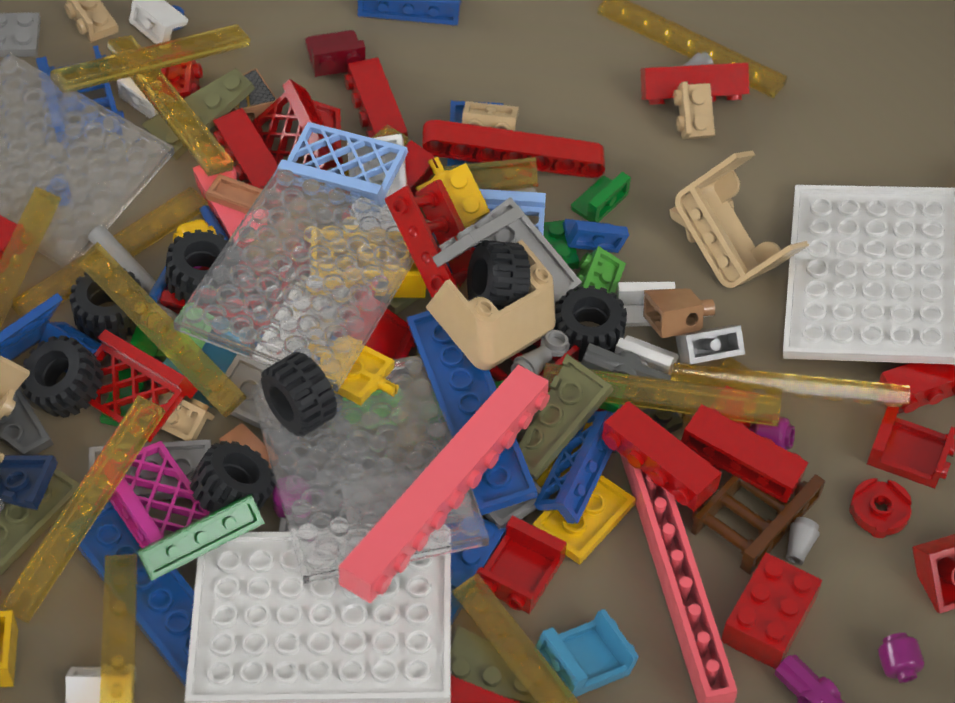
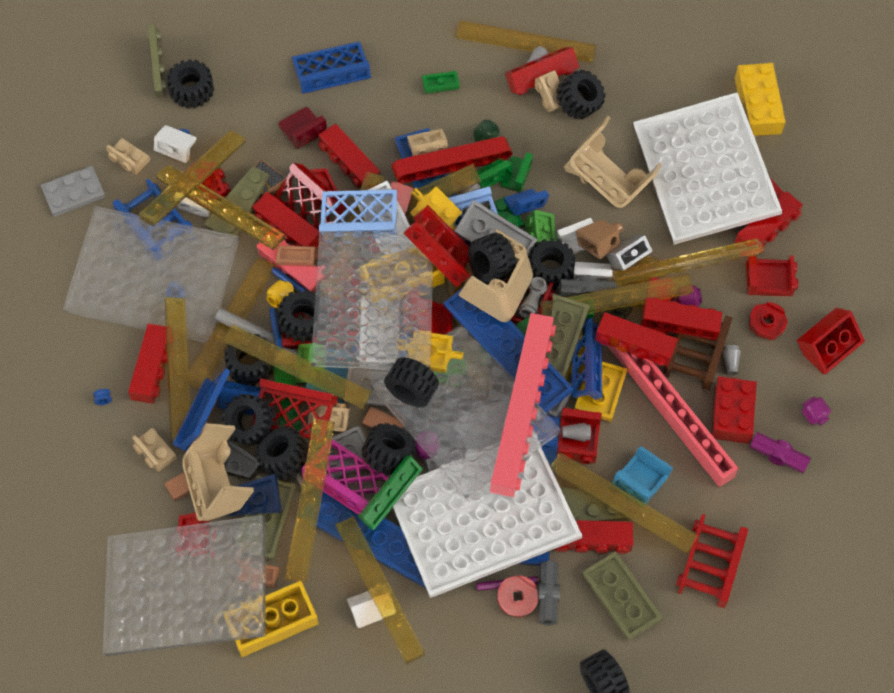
camera: 20 degrees left, 10 degrees up
light grey plate [432,205,524,267] -> none
none -> black tyre [256,426,311,481]
none -> green plate [422,71,460,94]
none -> green panel [471,159,513,189]
none -> clear green head [473,119,500,142]
none -> black tyre [556,70,606,120]
none -> light grey cone [562,422,591,442]

